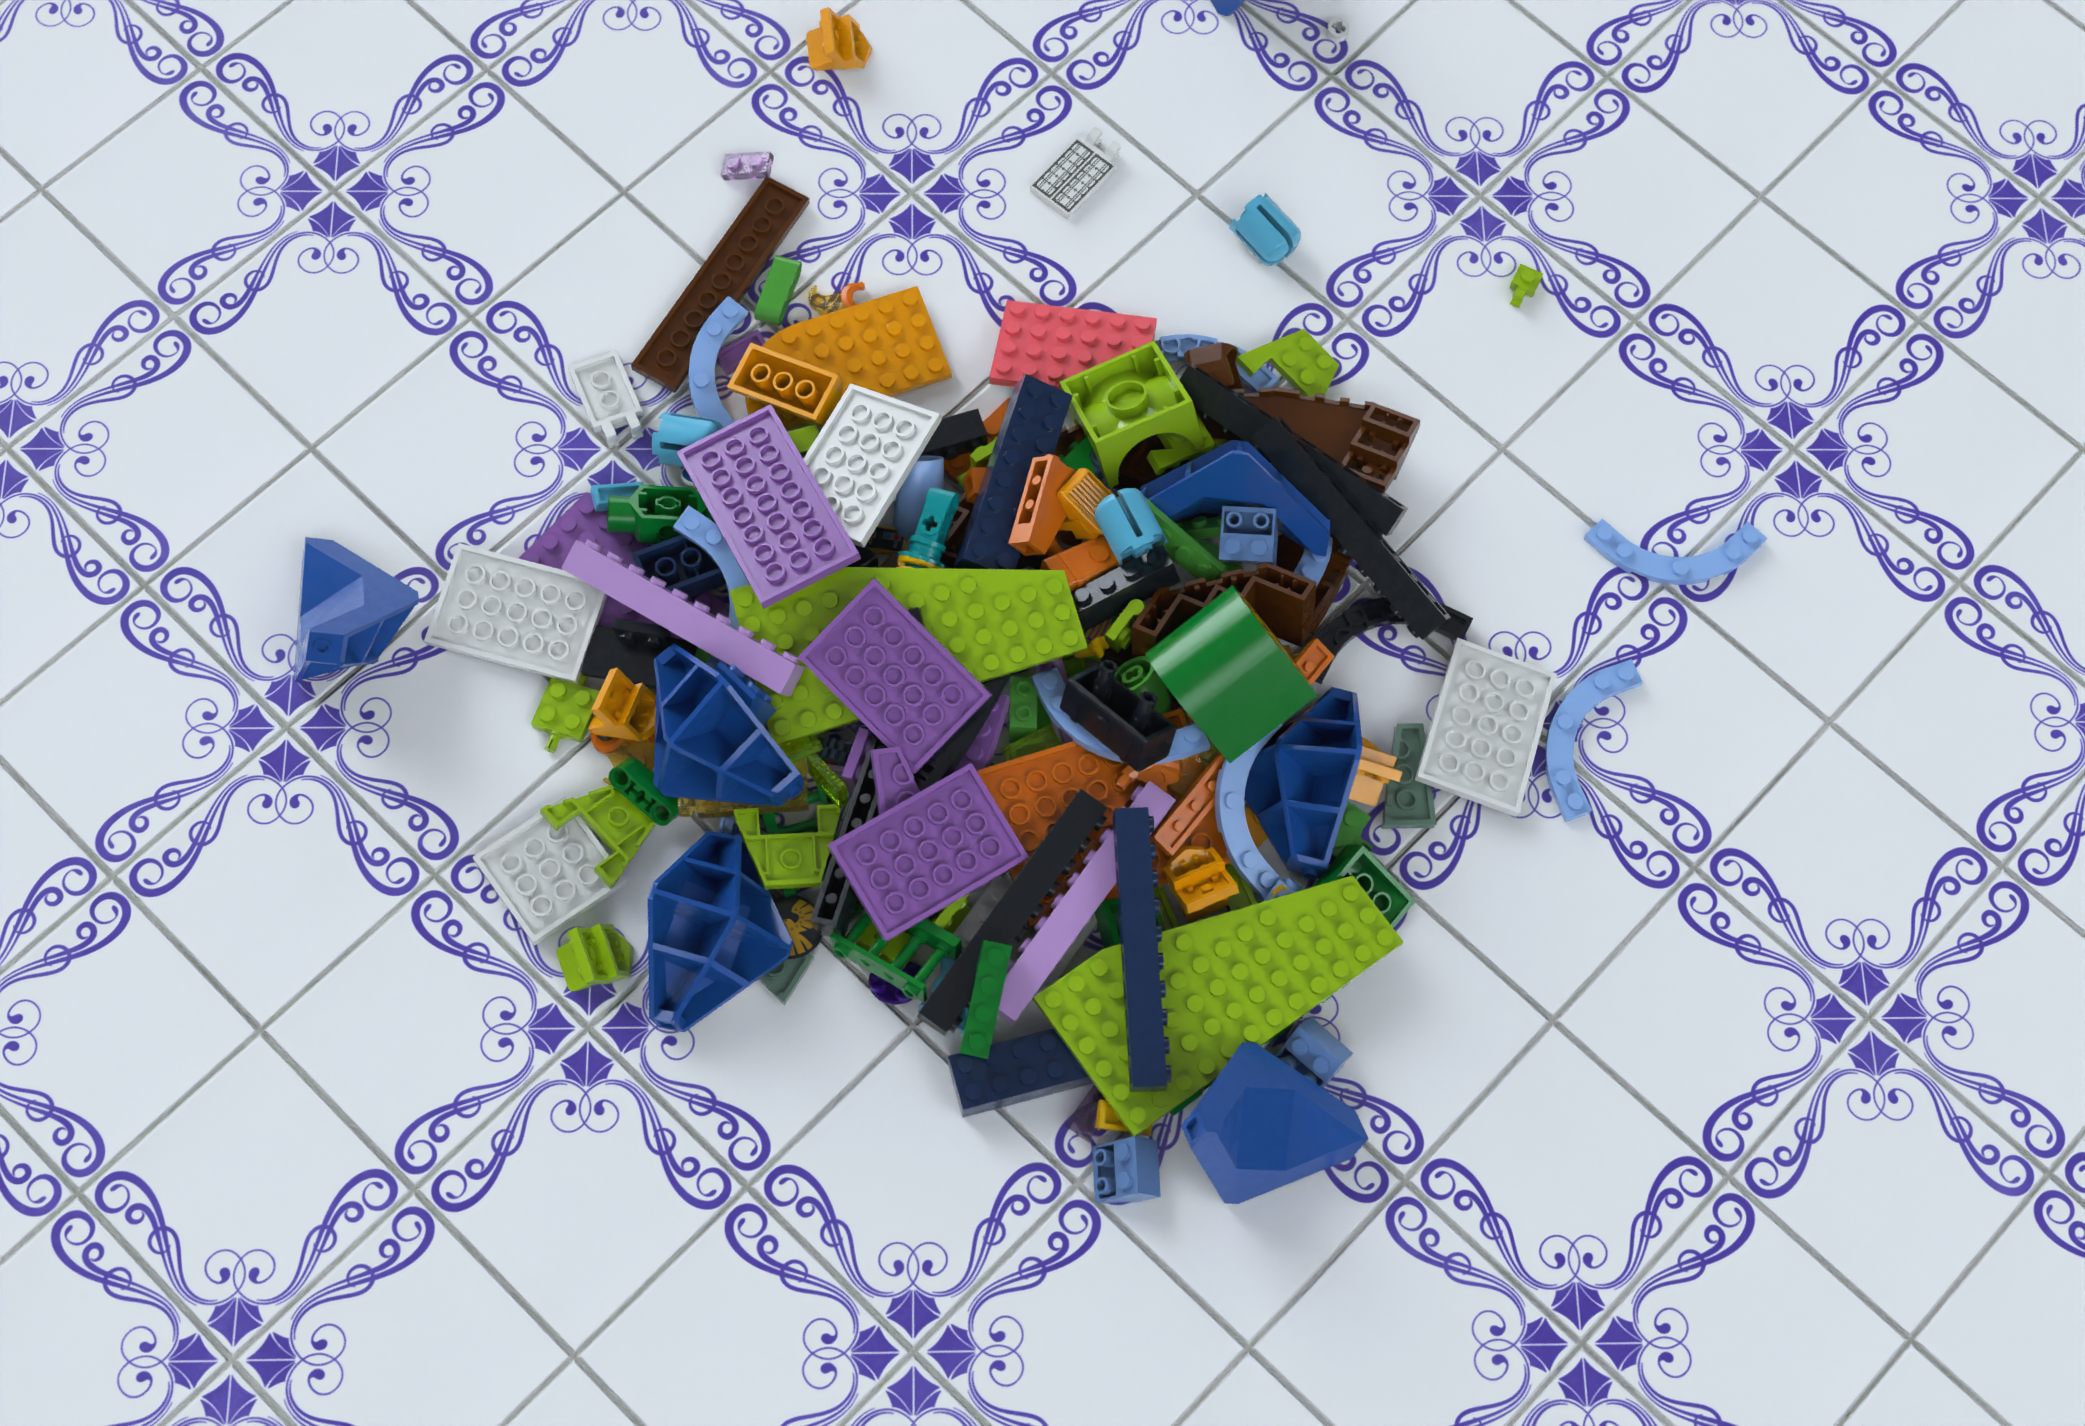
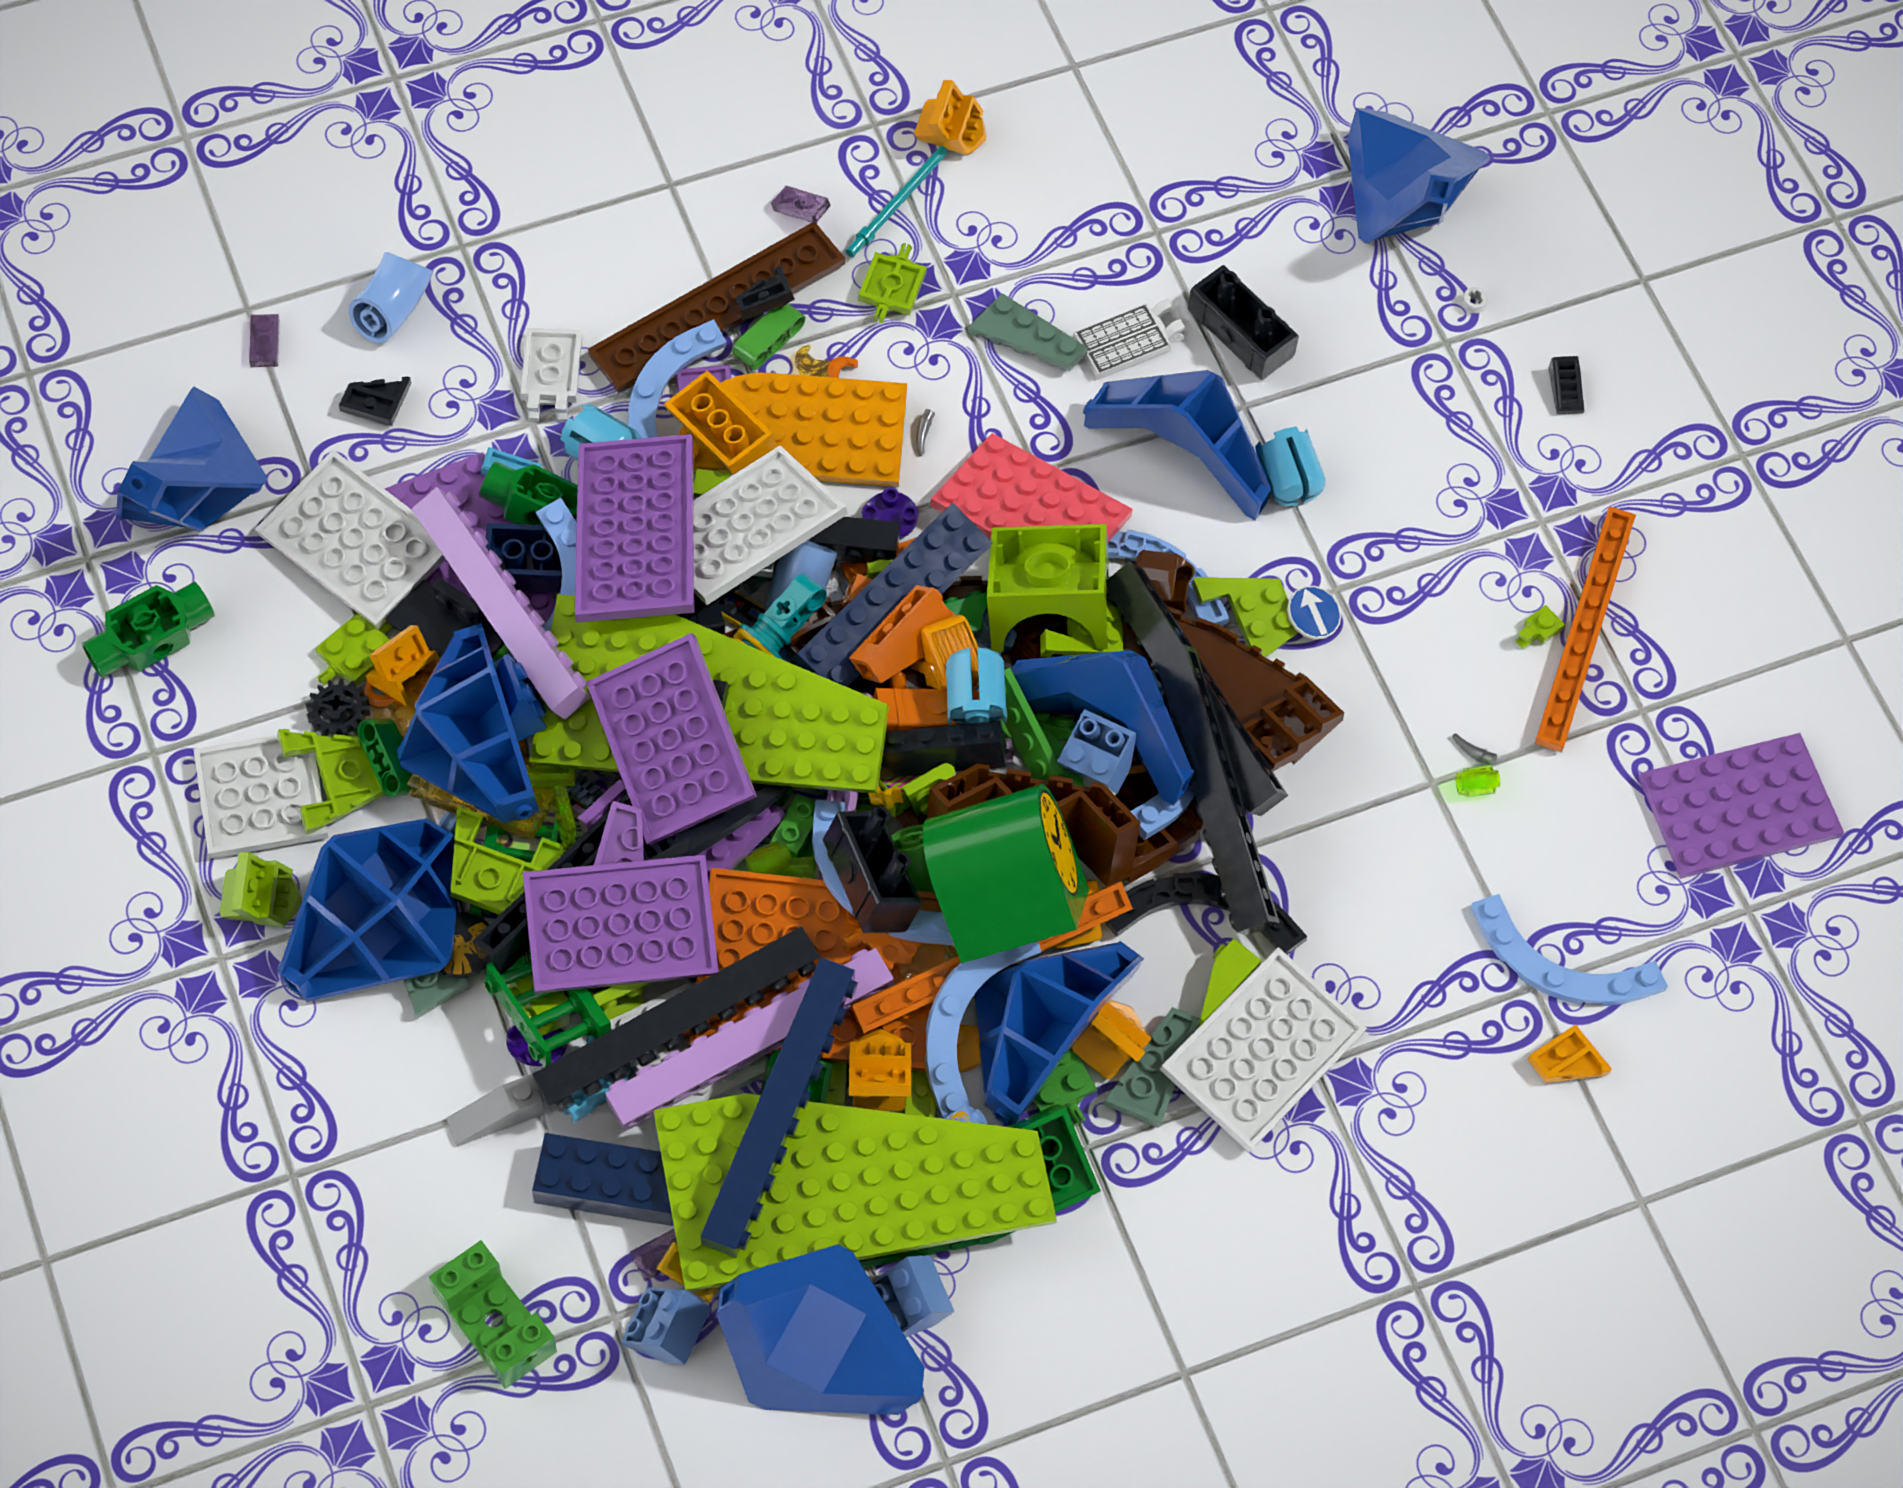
camera: 25 degrees right, 5 degrees down
green arch [958,940,1012,1059] -> none
light blue plate [1545,659,1643,823] -> none
none -> green brick [81,581,215,678]
none -> clear purple plate [249,314,280,367]
none -> black gear [306,678,371,737]
none -> black wing [339,376,412,426]
none -> light blue brick [349,252,434,343]
none -> bright green plate [429,1240,557,1389]
none -> light grey slope [446,1075,544,1147]
none -> black wing [735,265,795,320]
none -> clear neon green brick [745,841,792,874]
none -> teal bar [845,146,948,258]
none -> lime plate [858,243,927,323]
none -> dark purple dish [862,488,918,539]
none -> flat silver helmet [916,409,935,455]
none -> sand green wing [968,293,1087,371]
none -> blue panel [1083,370,1272,521]
none -> black piece [1187,265,1299,380]
none -> lime slope [1198,938,1262,1028]
none -> blue piece [1287,586,1341,640]
none -> flat silver helmet [1452,733,1497,765]
none -> clear neon green brick [1455,765,1500,797]
none -> light orange wing [1527,1024,1612,1083]
none -> orange plate [1534,506,1636,753]
none -> black slope [1548,356,1584,414]
none -> medium lavender plate [1638,733,1844,879]

